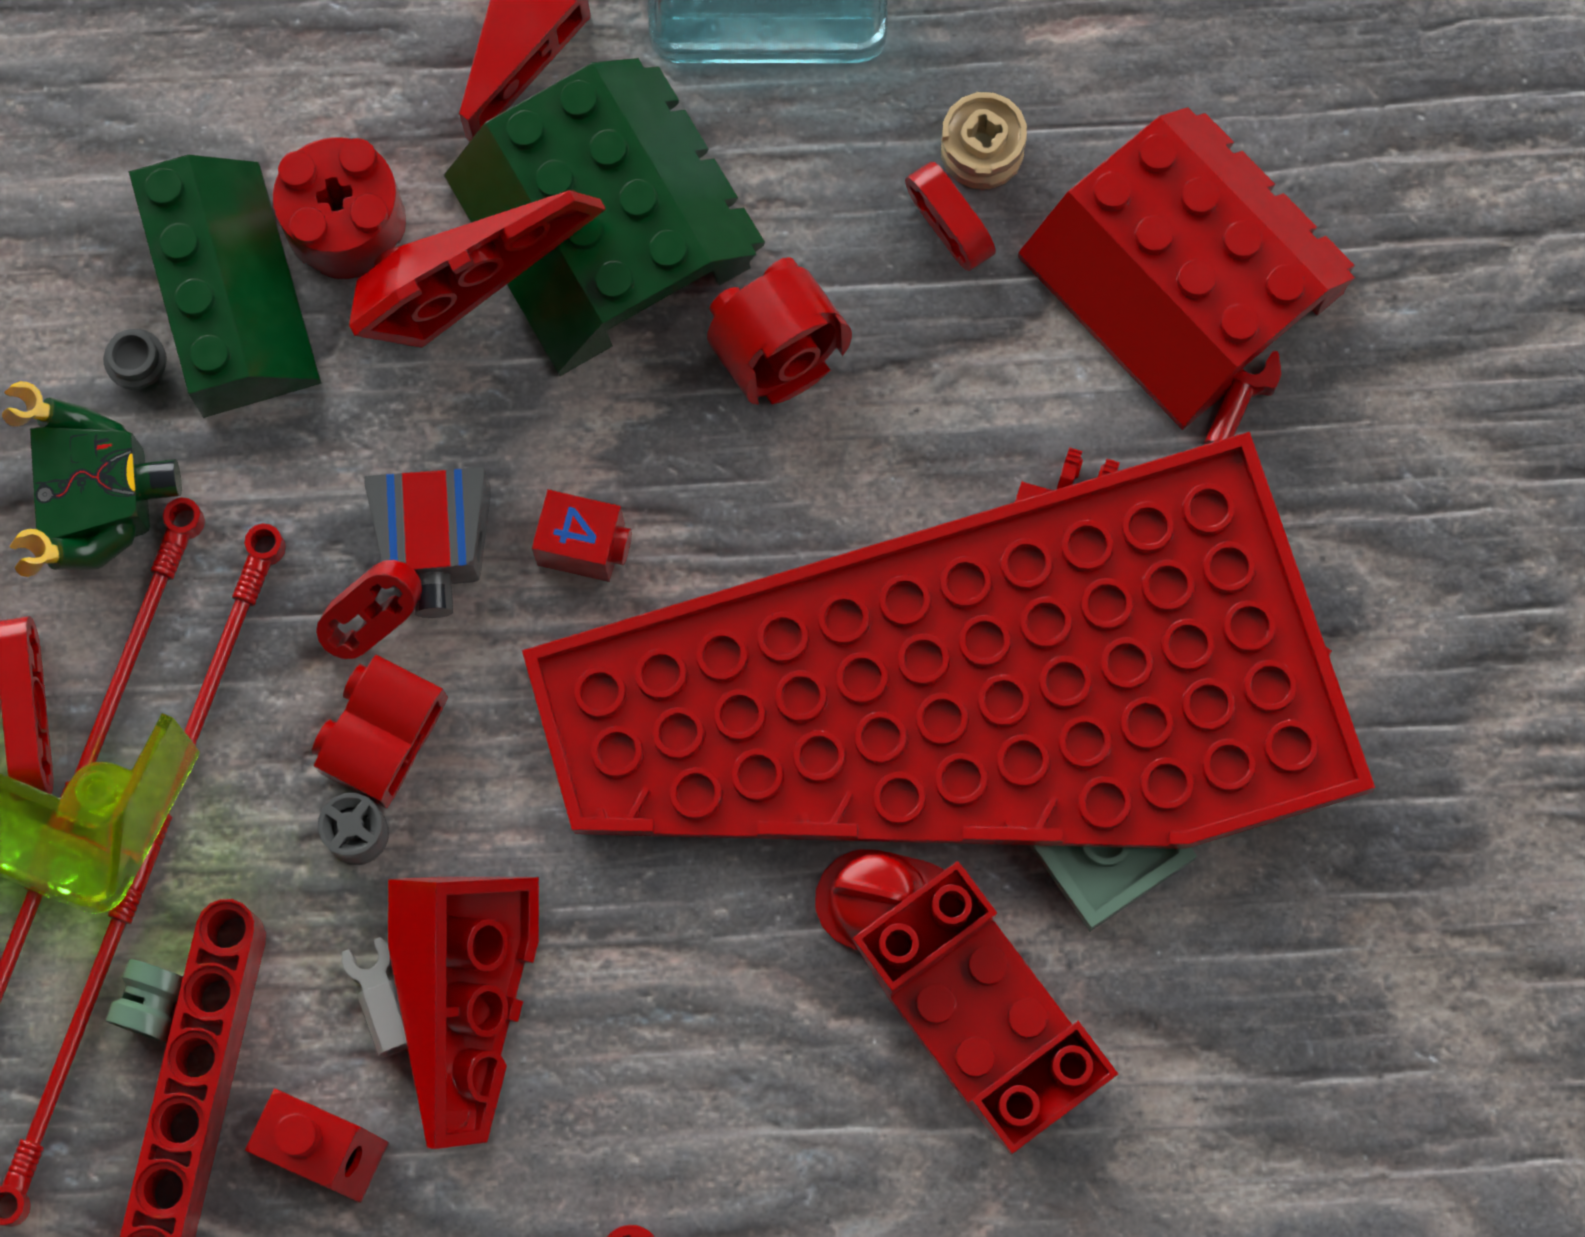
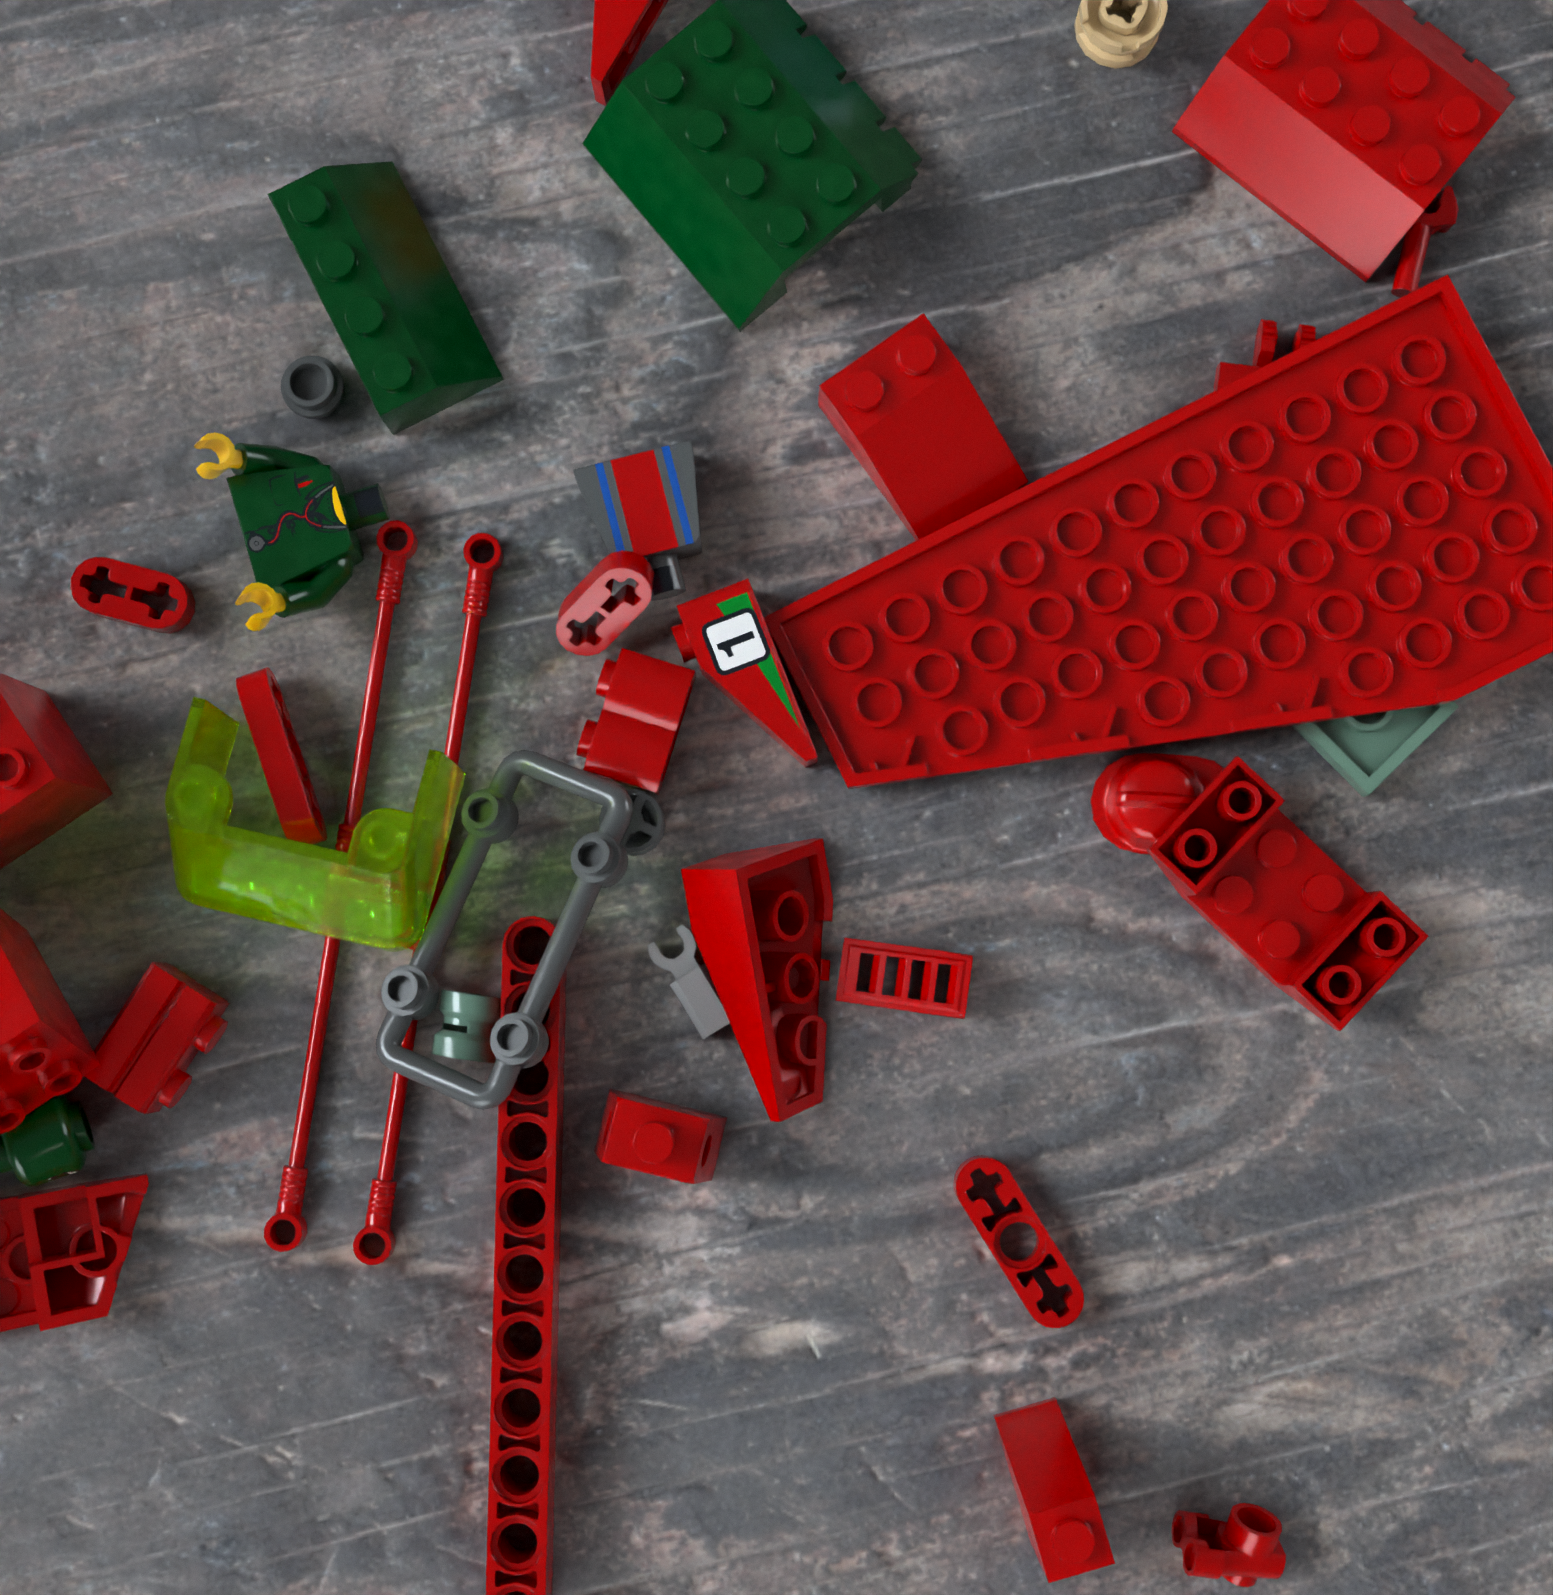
camera: 10 degrees left, 10 degrees up
red brick [273,137,406,279] -> none
red wedge [349,190,606,348] -> none
red brick [532,489,632,582] -> none
red brick [707,257,852,405] -> none
red beam [905,161,996,271] -> none
none -> dark grey bar [375,750,633,1110]
none -> slope [671,579,818,768]
none -> red slope [818,313,1029,541]
none -> red slope [835,938,973,1019]

